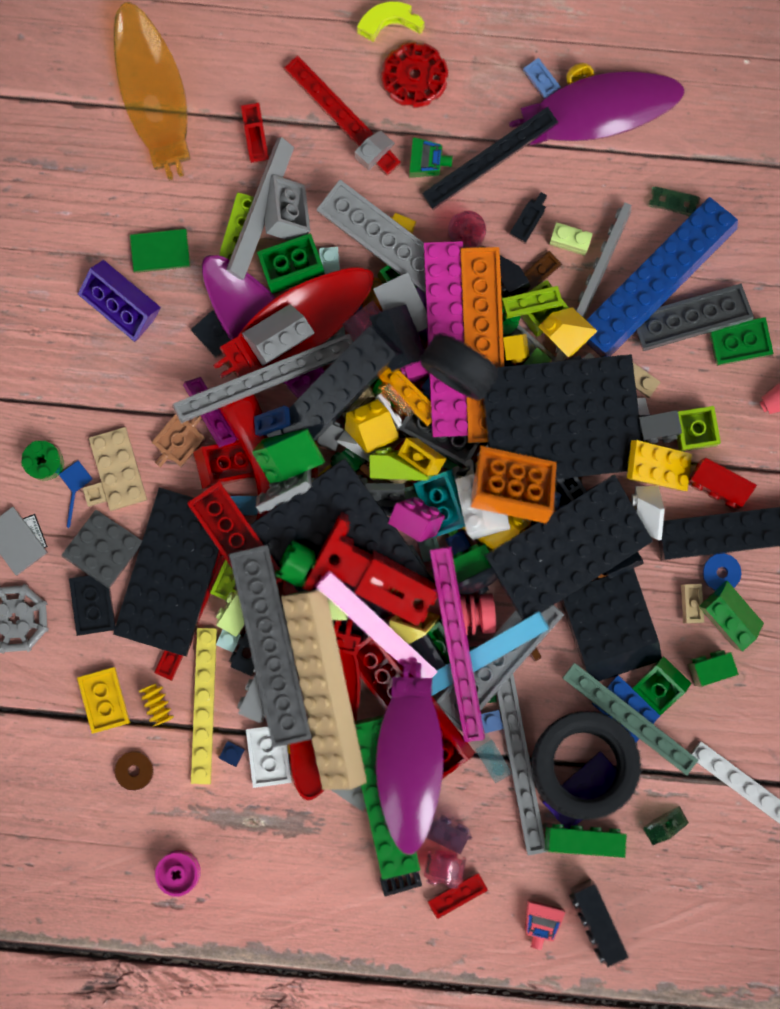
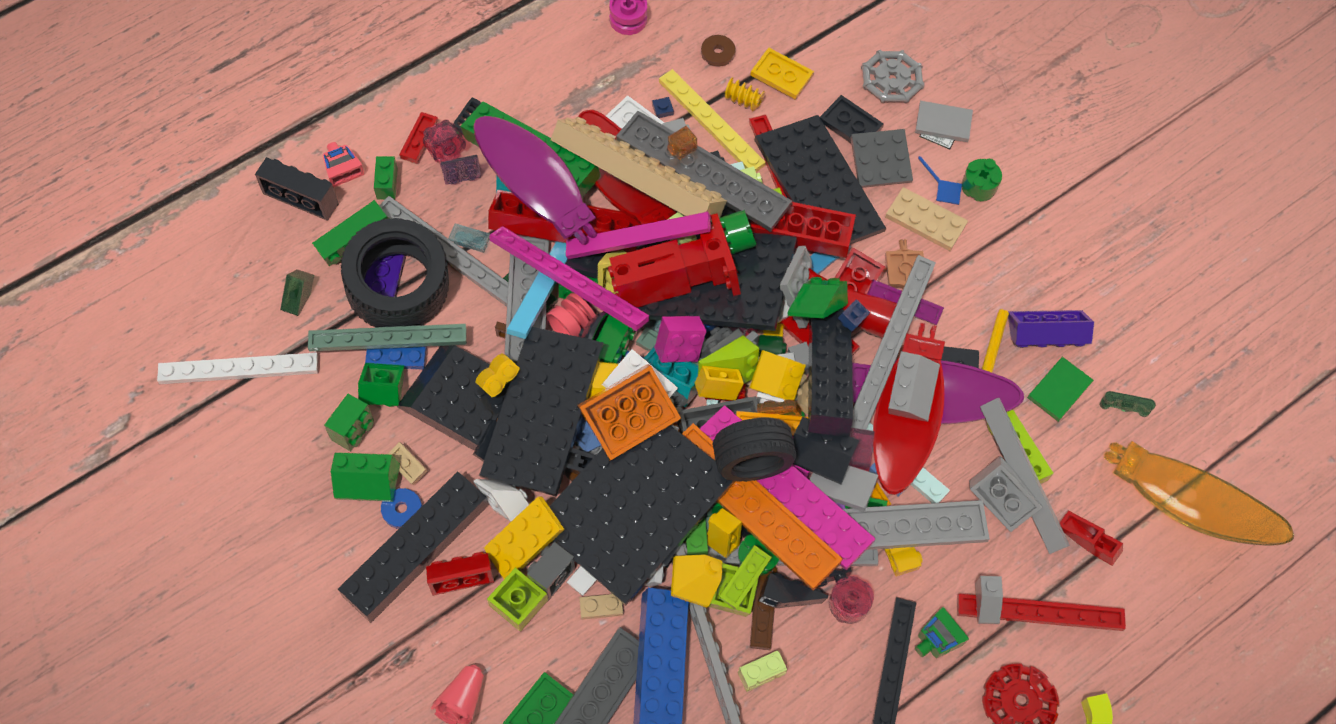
camera: 135 degrees right, 20 degrees down
tan plate [83,483,107,507] -> none
green brick [257,233,325,294] -> none
medium blue plate [481,710,504,733] -> none
black hinge [509,192,547,244] -> none
none -> green brick [374,156,398,200]
none -> yellow brick [475,353,519,397]
none -> clear orange brick [667,126,697,160]
none -> yellow axle [982,309,1009,372]
none -> clear green plate [1099,391,1156,417]

